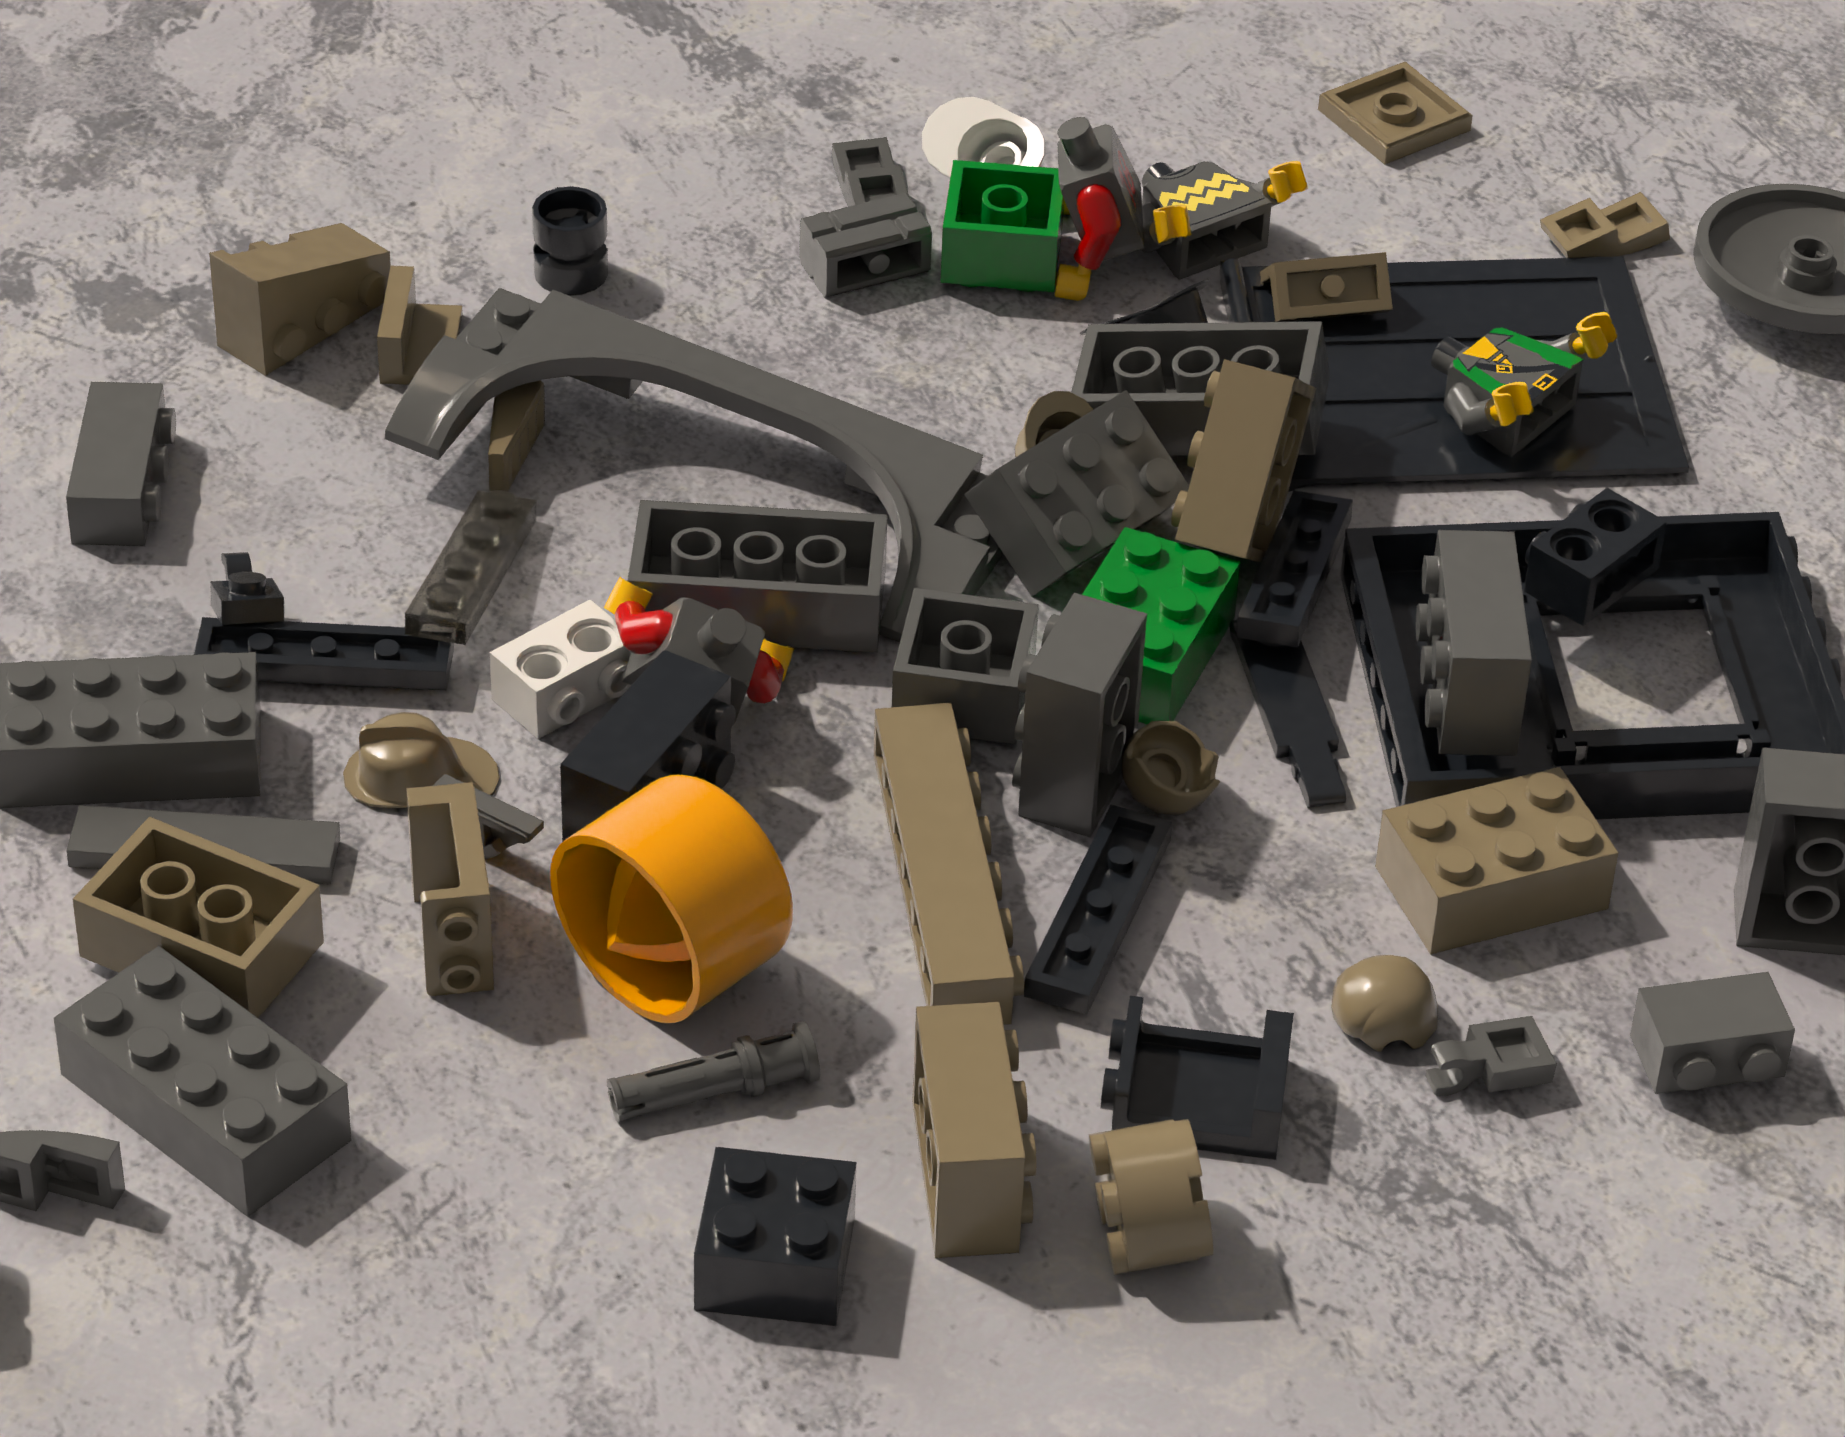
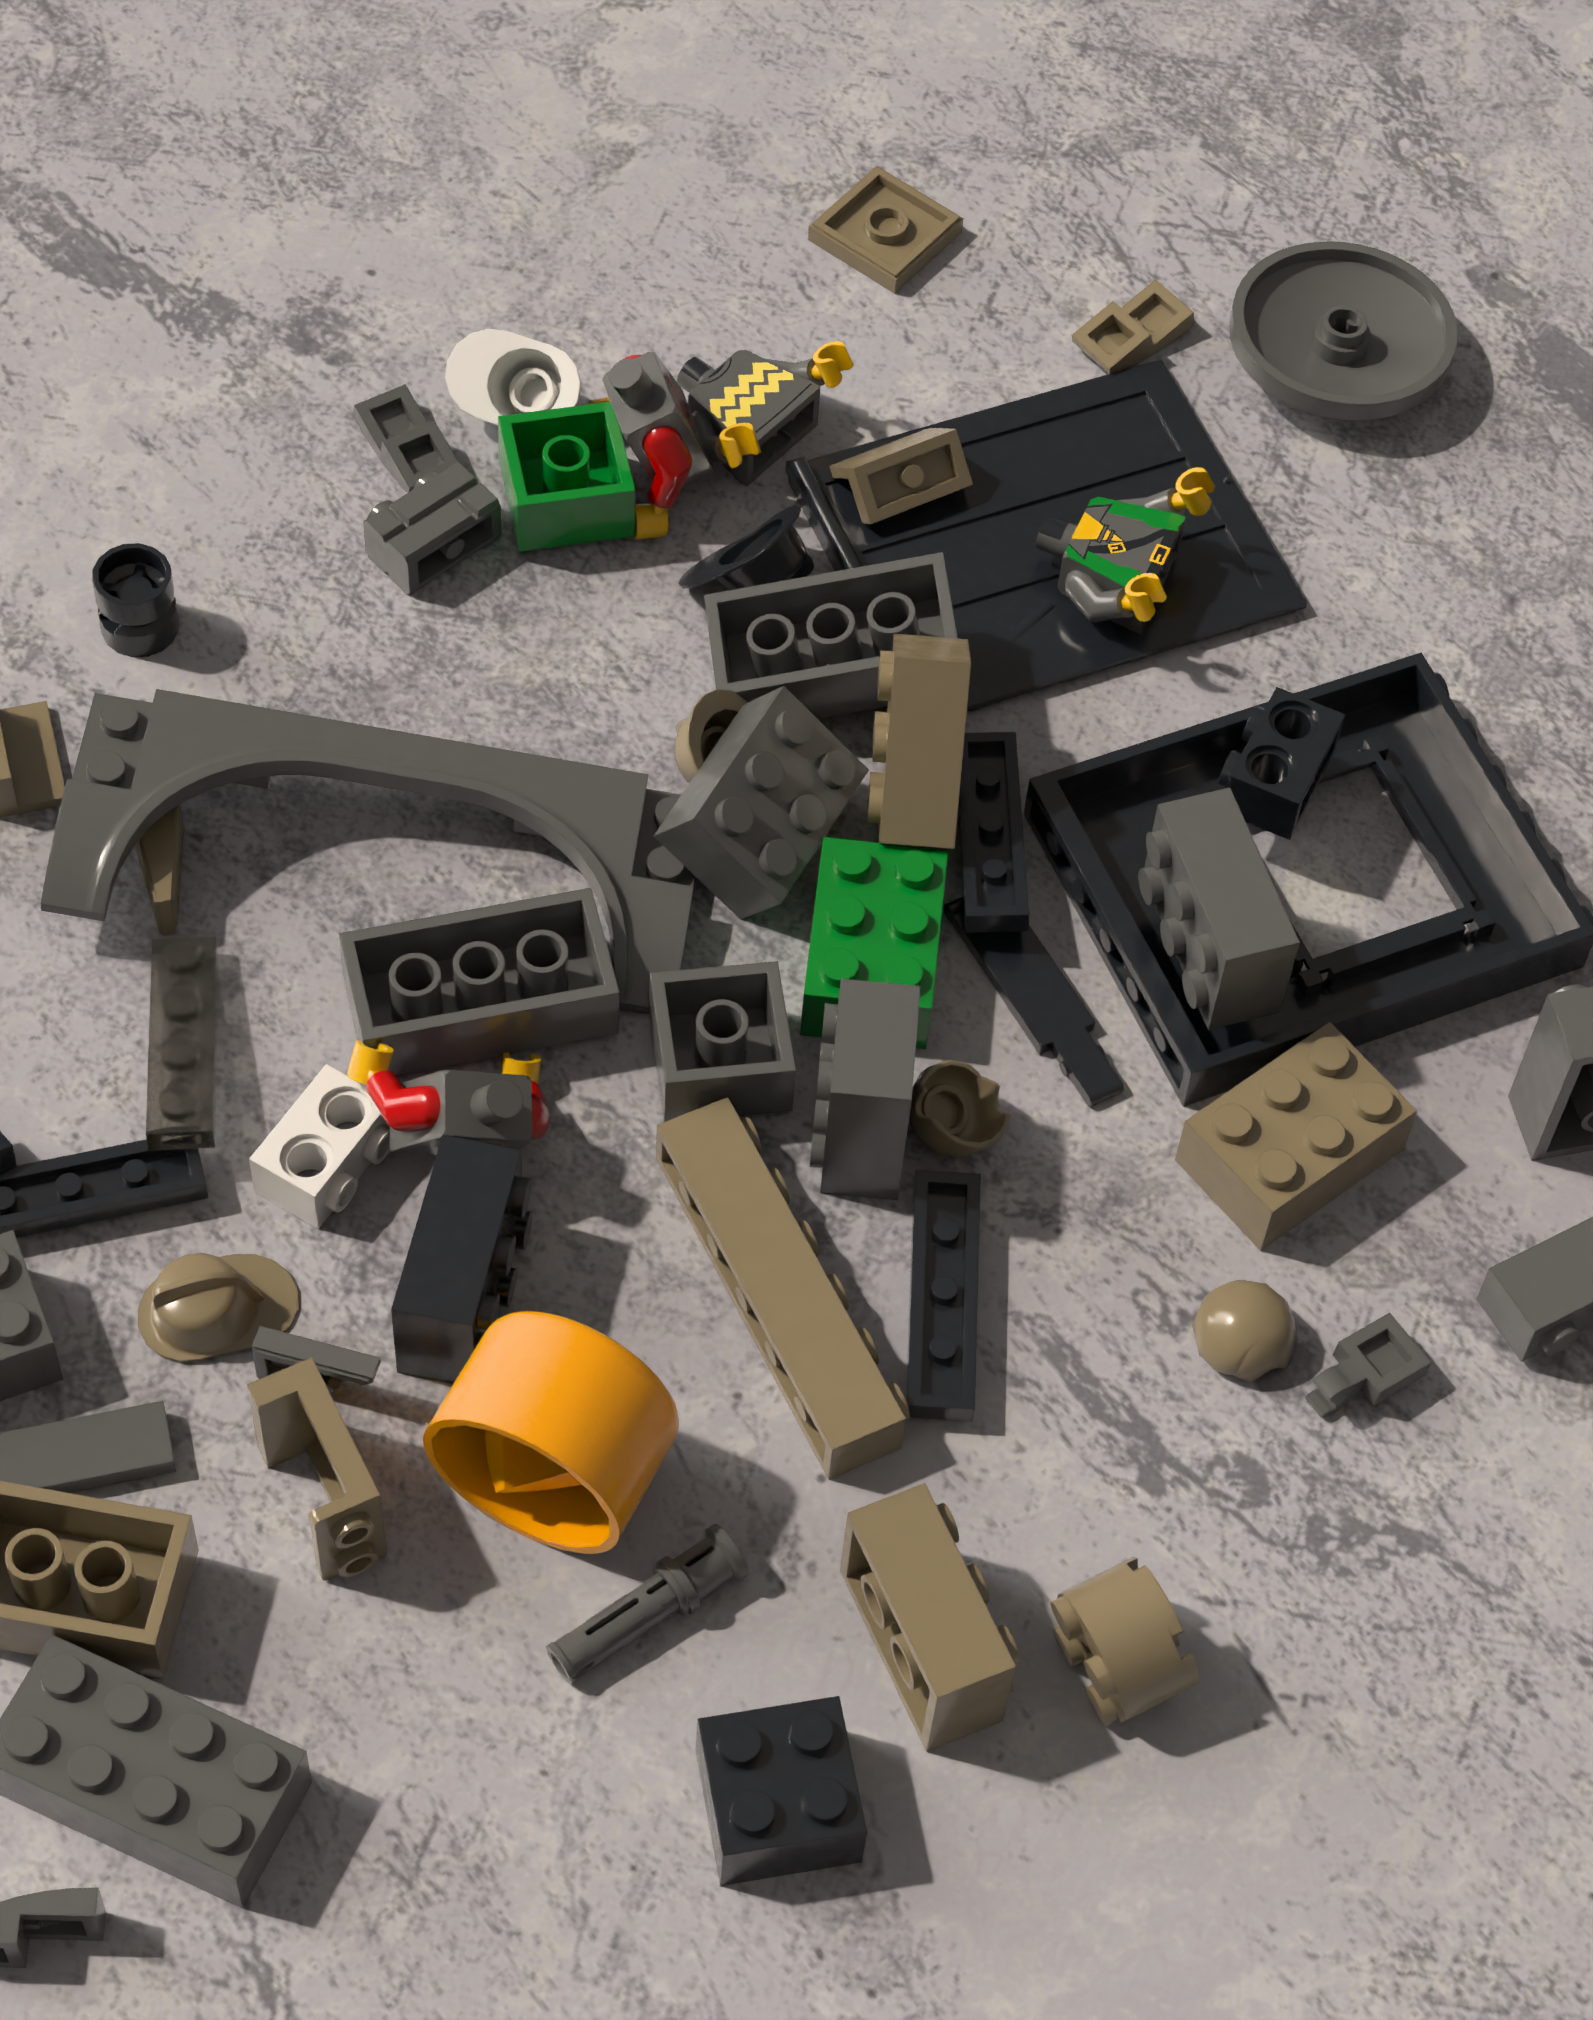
camera: 20 degrees left, 15 degrees up
black panel [1100,996,1294,1160] -> none

